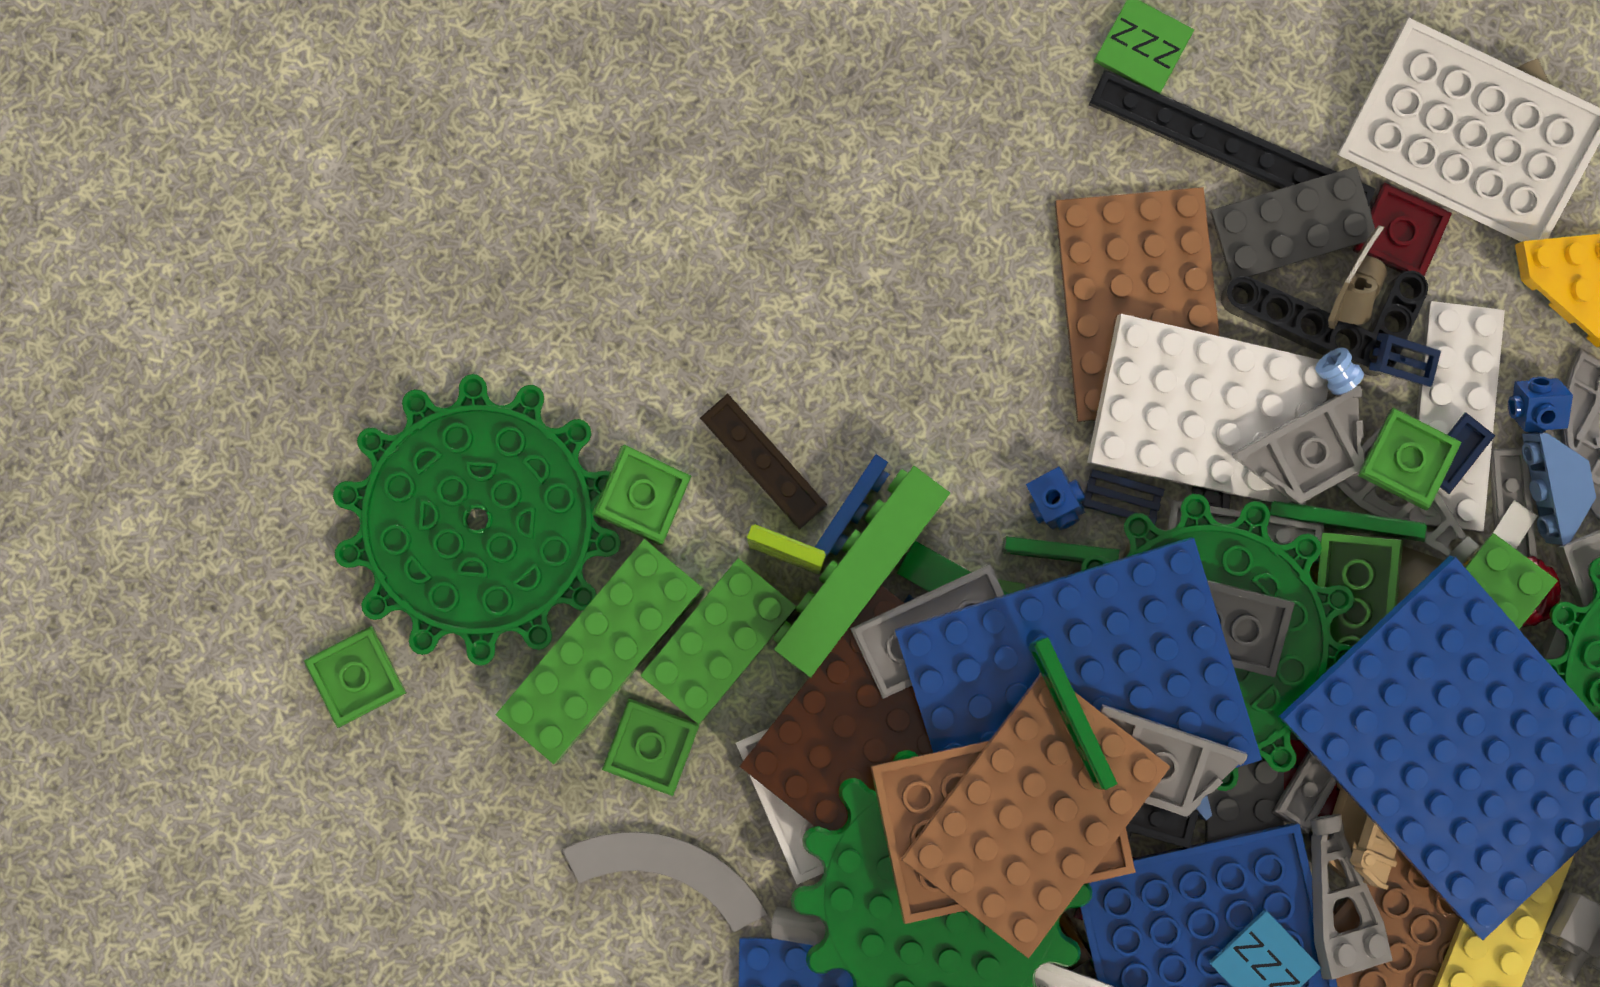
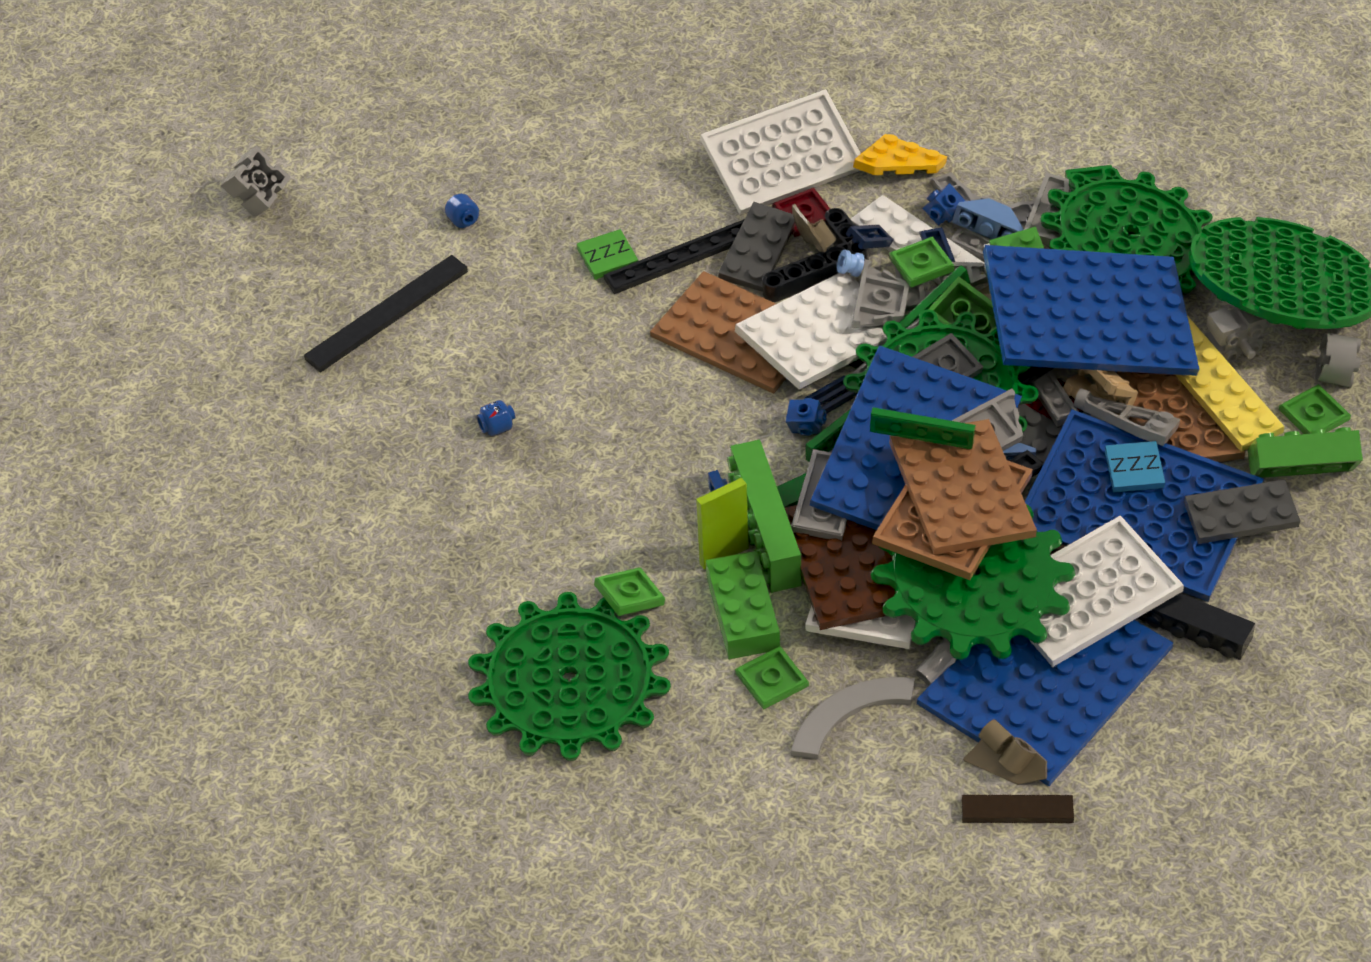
camera: 45 degrees left, 35 degrees down
bright green tile [304,626,407,728] -> none
bright green brick [495,539,704,764] -> none
dark brown tile [700,393,827,530] -> none
none -> blue head [477,400,516,436]

